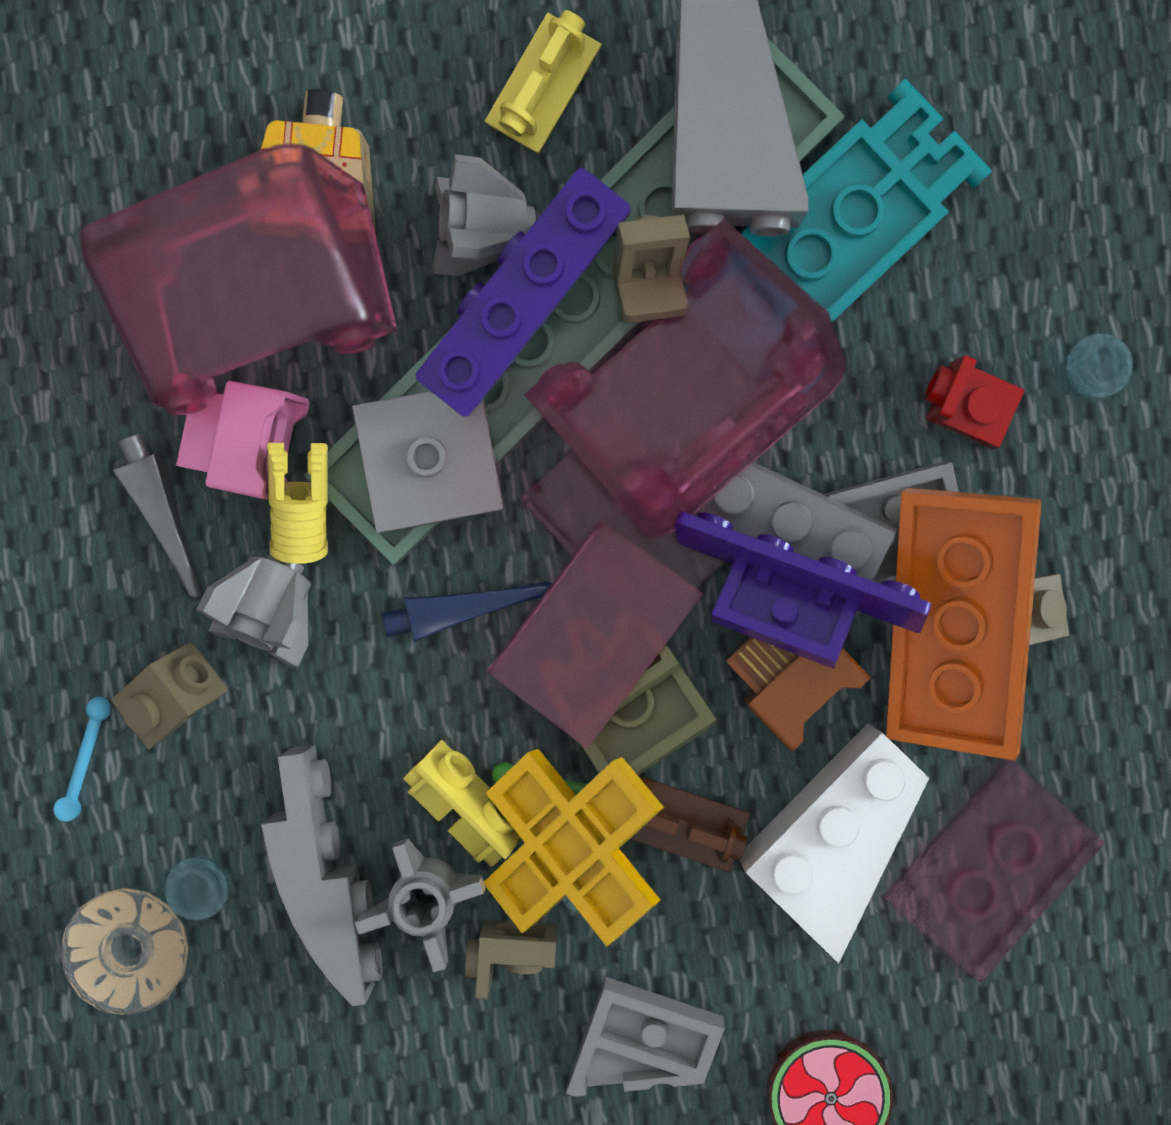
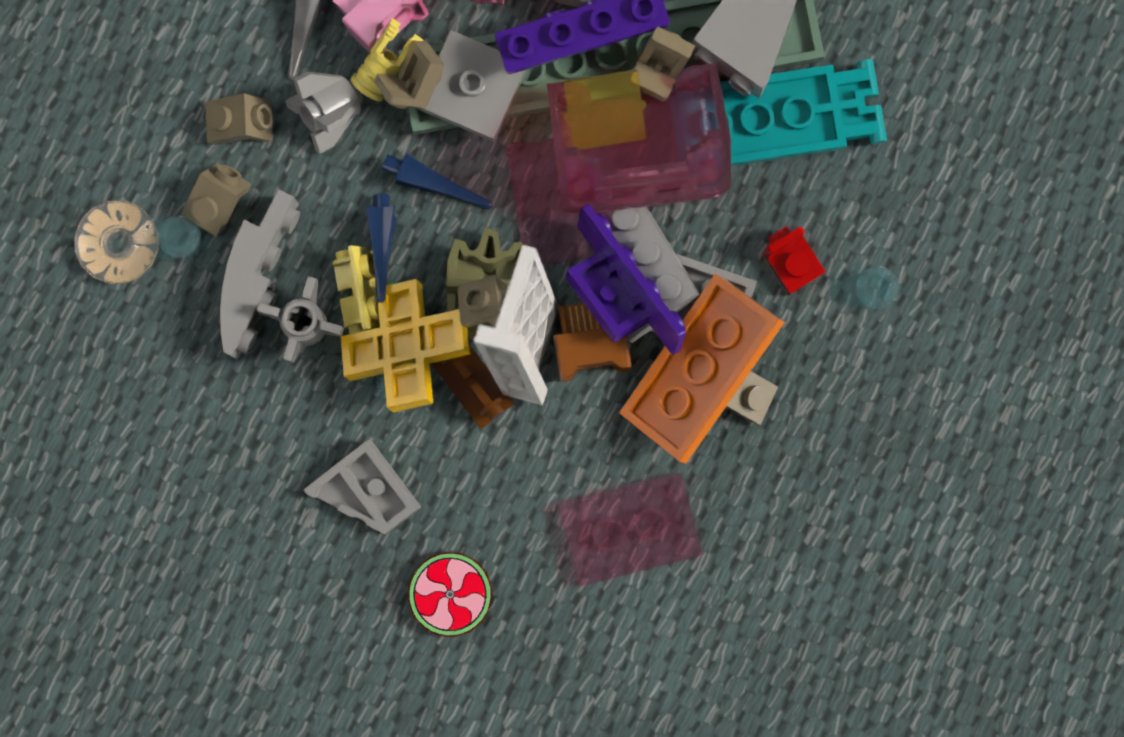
camera: 30 degrees right, 5 degrees down
medium azure hinge [53,696,112,822] -> none
dark tan bracket [465,919,558,1000] -> none
clear pink piece [487,520,703,749] -> none
white wedge [740,723,929,963] -> none
none -> dark tan bracket [181,164,251,236]
none -> dark blue piece [365,193,397,303]
none -> dark tan bracket [374,40,445,109]
none -> dark tan bracket [458,275,509,328]
none -> white fence [474,245,559,406]
none -> clear yellow piece [563,69,646,151]

